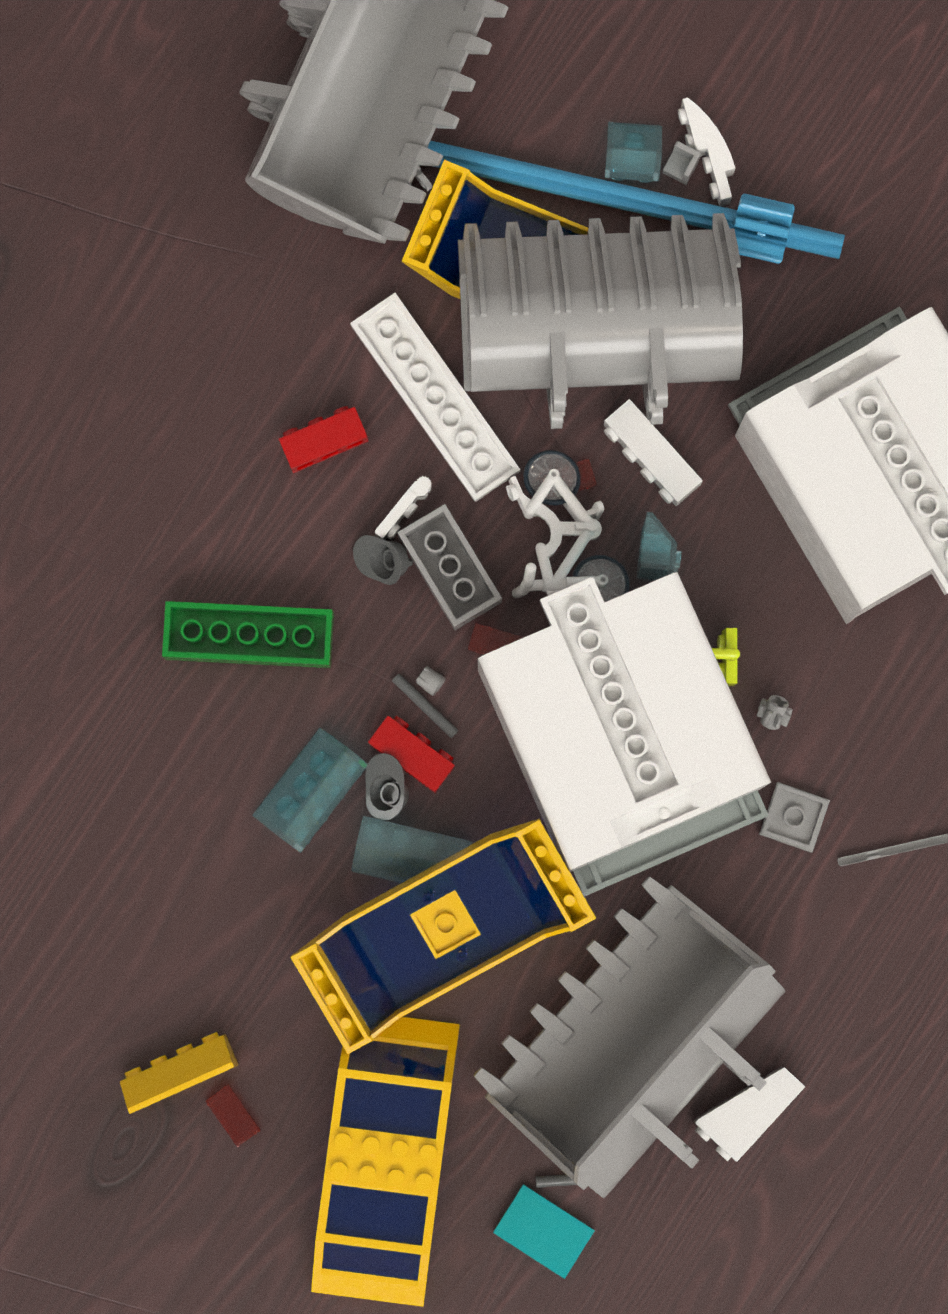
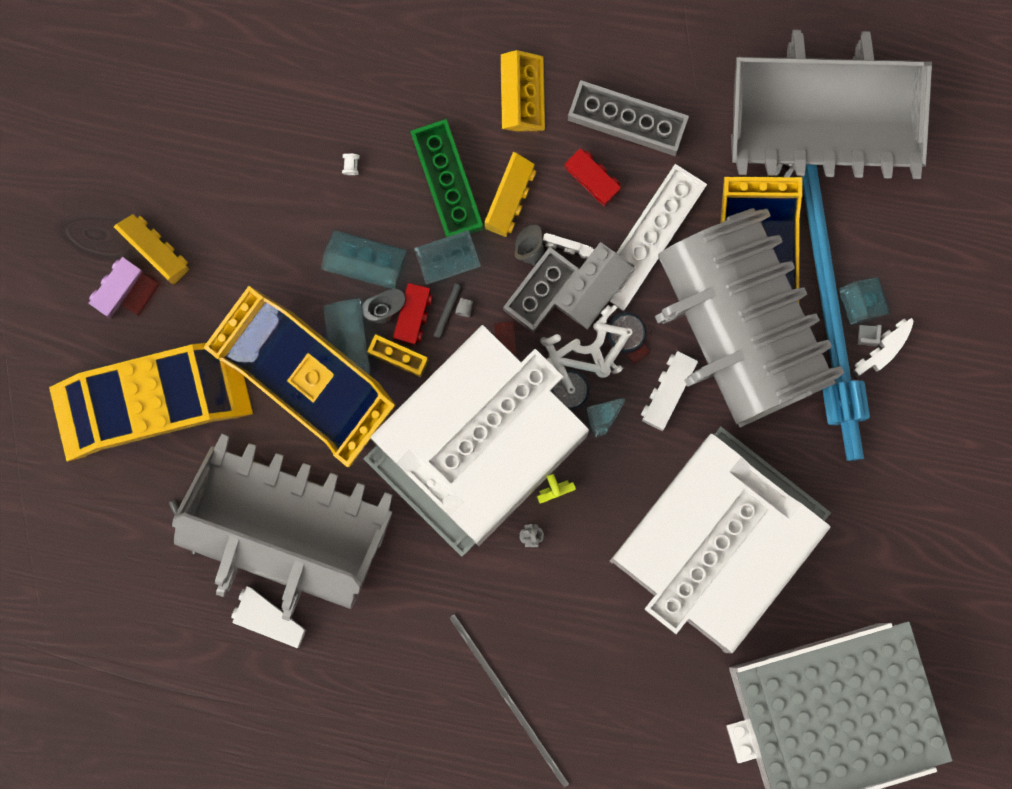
camera: 70 degrees right, 0 degrees up
teal tile [493,1184,595,1279] -> none
light grey tile [759,782,830,853] -> none
none -> lavender brick [89,257,144,319]
none -> white bush [342,154,360,175]
none -> yellow brick [367,334,429,378]
none -> clear light blue slope [414,230,481,285]
none -> yellow slope [485,152,536,237]
none -> yellow slope [501,50,545,131]
none -> light grey slope [554,242,633,330]
none -> light grey brick [568,80,689,156]

